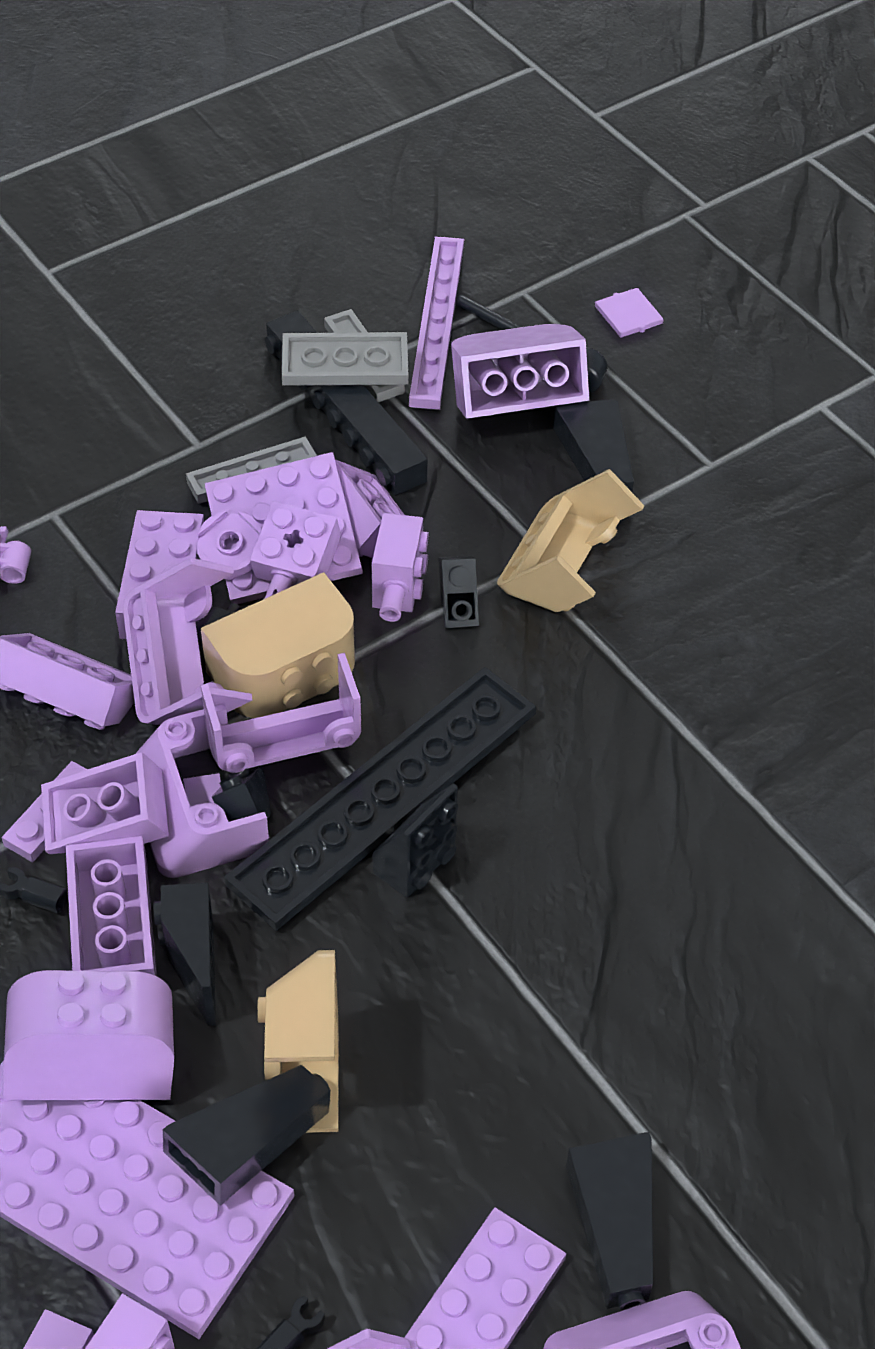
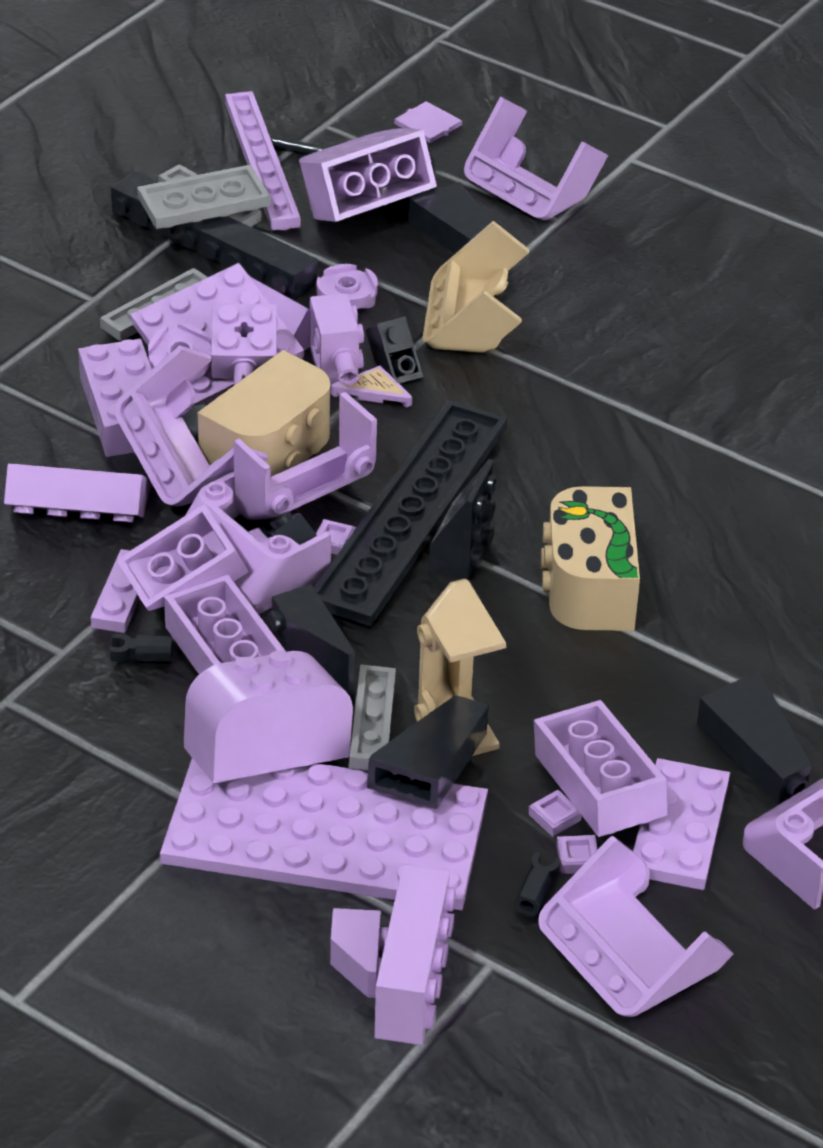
camera: 20 degrees left, 10 degrees down
none -> lavender tile [316,519,356,555]
none -> lavender plate [317,264,378,309]
none -> tile [331,366,412,408]
none -> light grey plate [349,664,396,771]
none -> lavender windscreen [464,97,608,220]
none -> lavender tile [529,790,582,837]
none -> lavender brick [534,700,667,837]
none -> tan brick [541,486,640,631]
none -> lavender tile [556,835,597,874]

